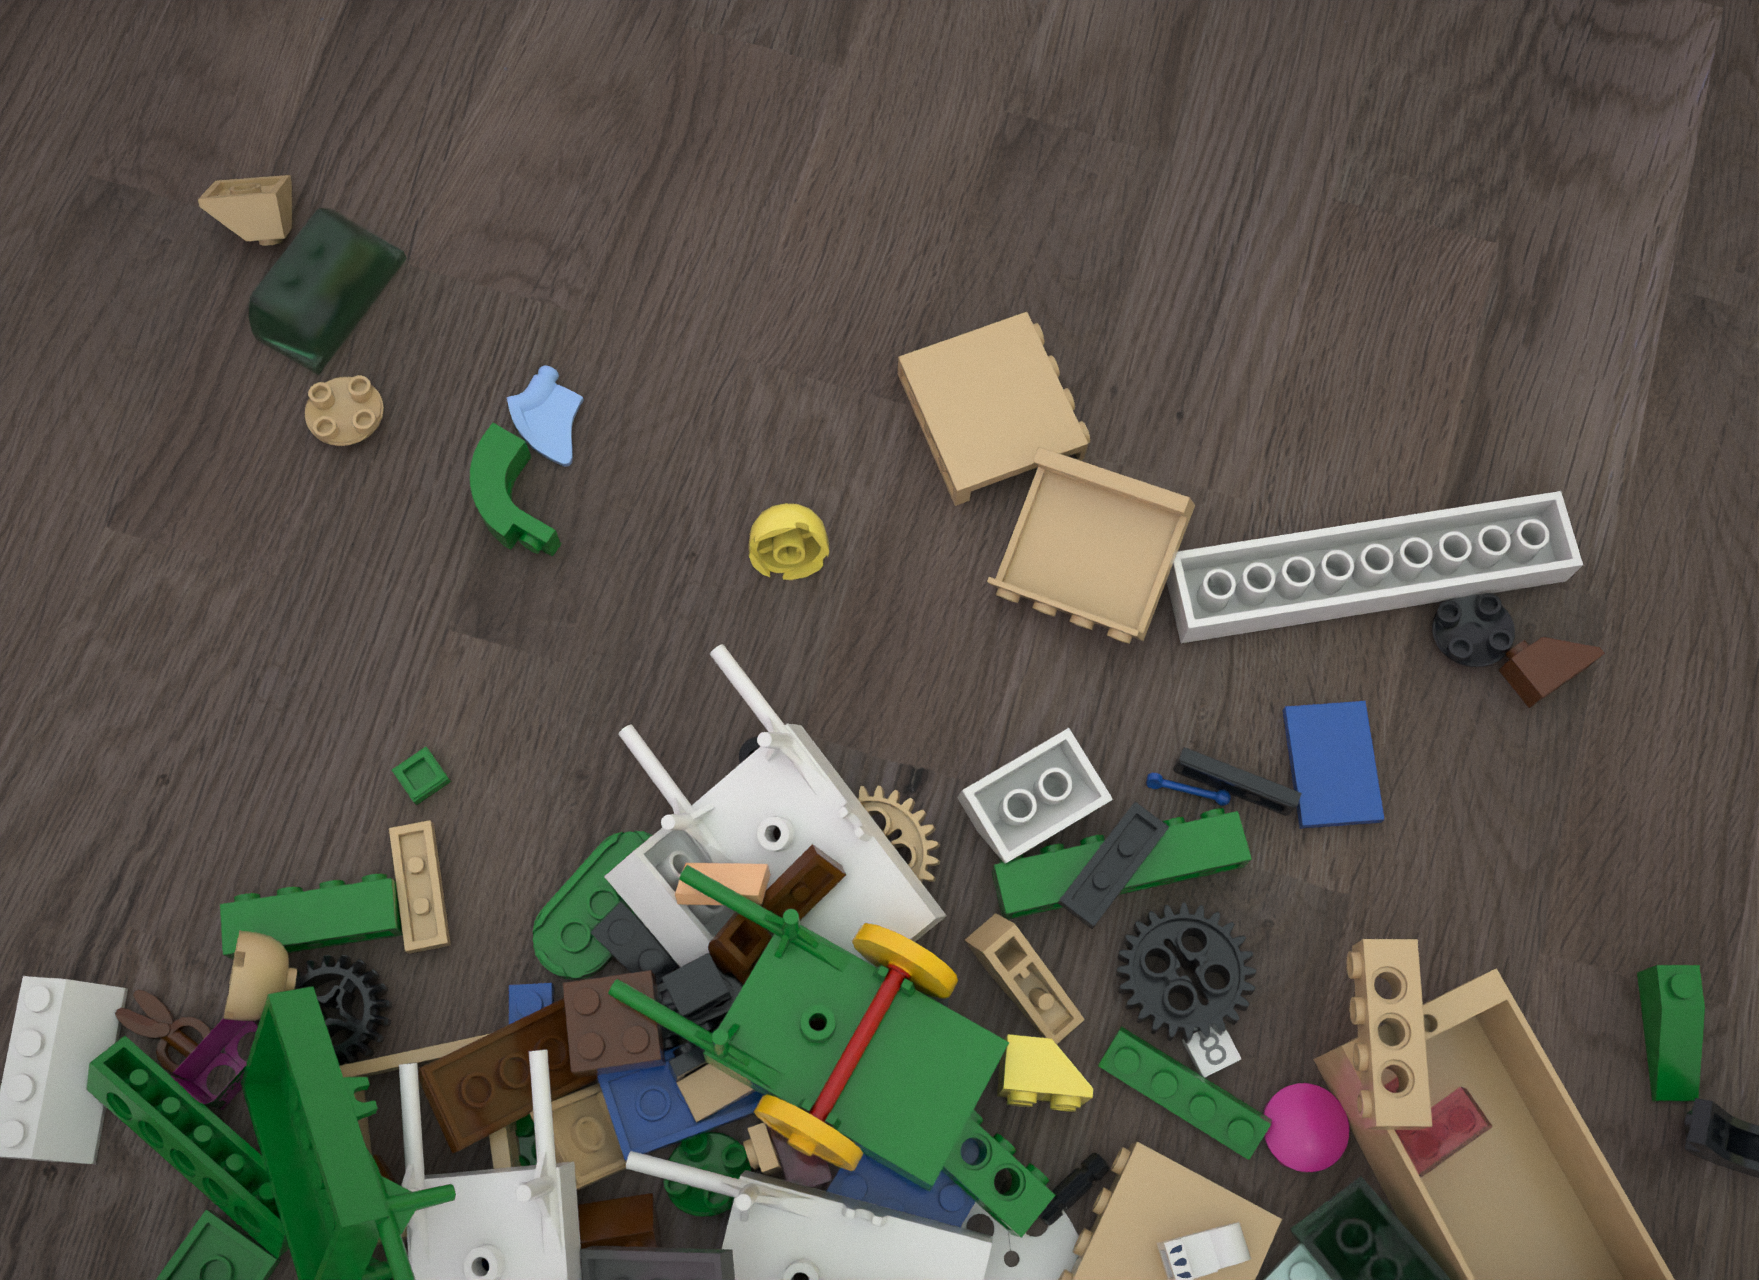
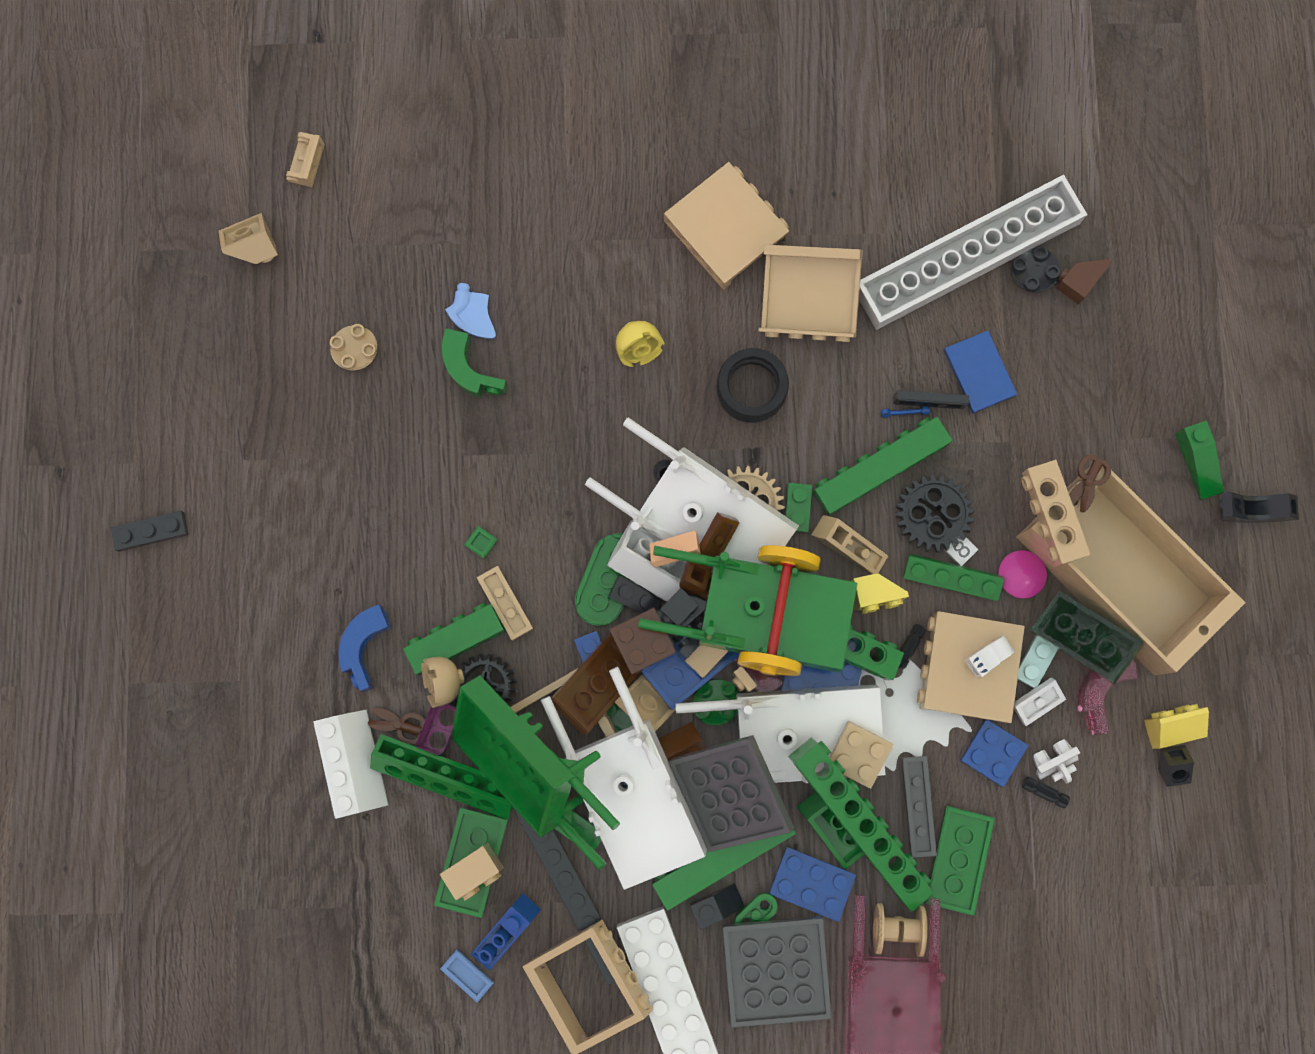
camera: 15 degrees left, 10 degrees up
clear green windscreen [248,208,407,375] -> none
white slope [957,728,1113,864] -> none
black plate [1058,802,1169,929] -> none
clear pink plate [1384,1077,1493,1178] -> none
none -> tan hinge [286,132,325,187]
none -> blue arch [339,604,392,692]
none -> black tyre [716,348,789,423]
none -> green plate [785,483,812,533]
none -> reddish brown piece [1069,454,1111,513]

